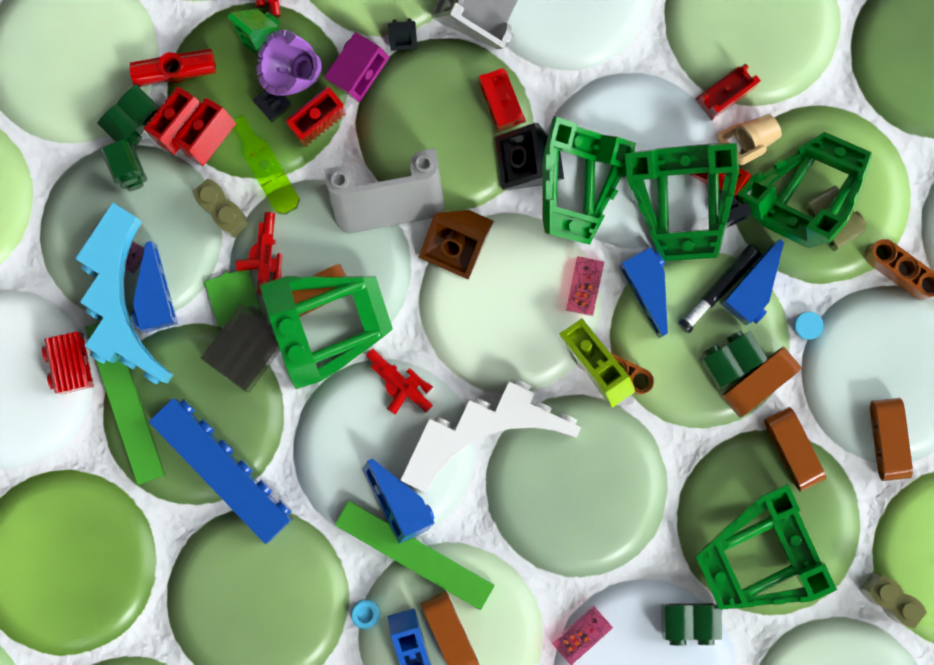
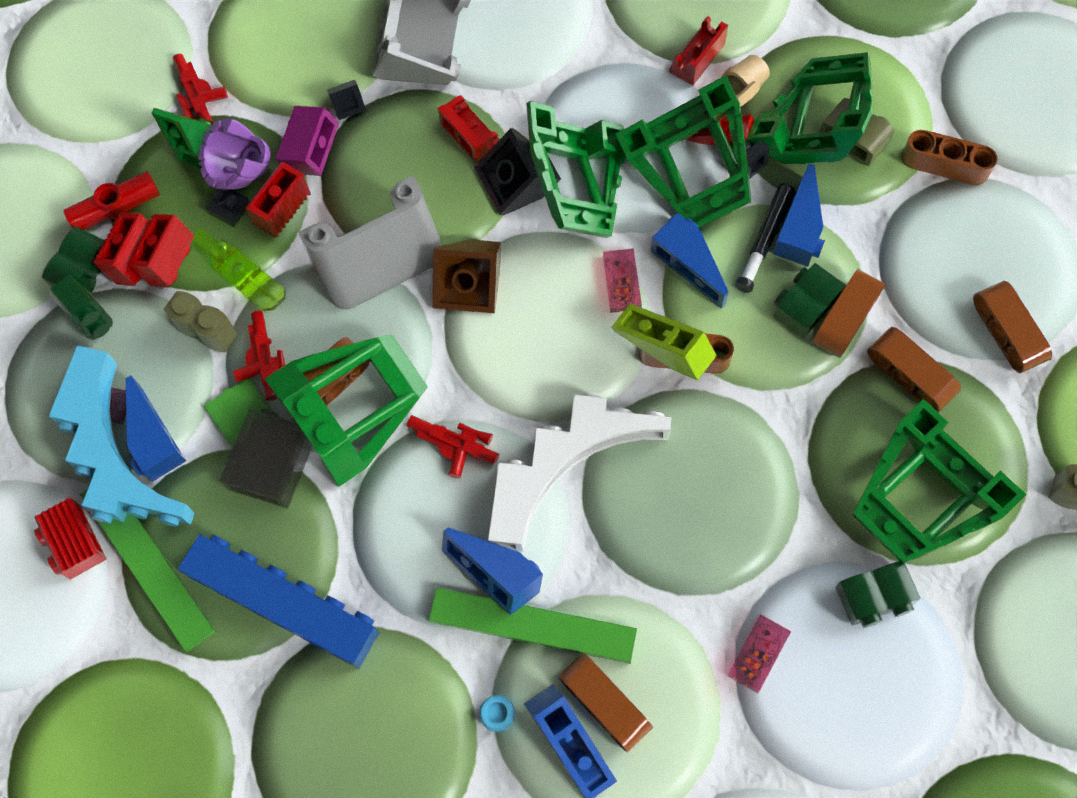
camera: 10 degrees left, 15 degrees down
medium azure tile [794,312,824,340] -> none

